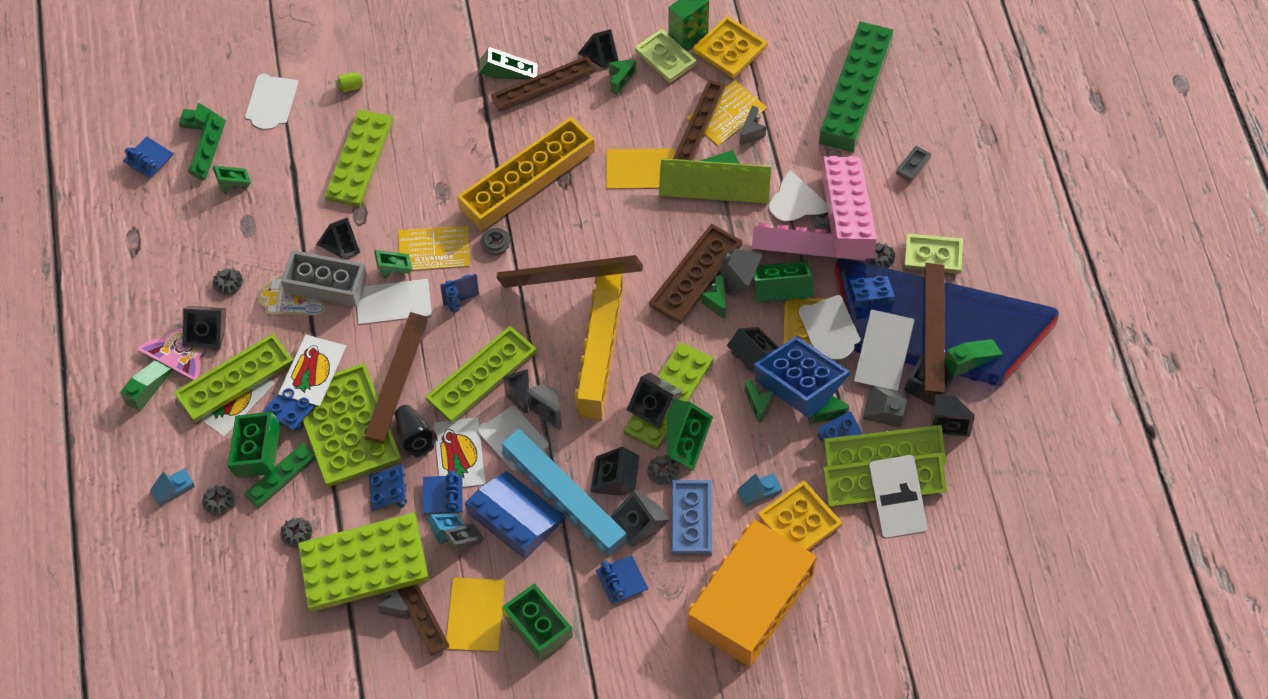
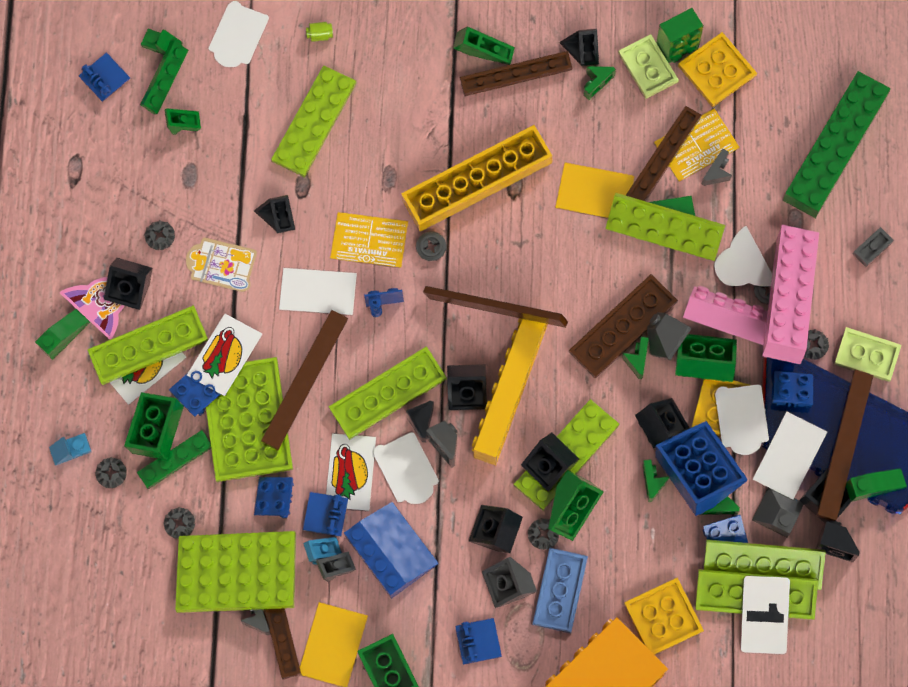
camera: 15 degrees right, 15 degrees up
light grey brick [281,250,367,307] -> none
green slope [374,250,412,279] -> none
black cone [394,405,438,458] -> none
medium azure brick [502,429,627,556] -> none
dark azure slope [737,473,782,507] -> none
none -> black slope [447,364,487,410]

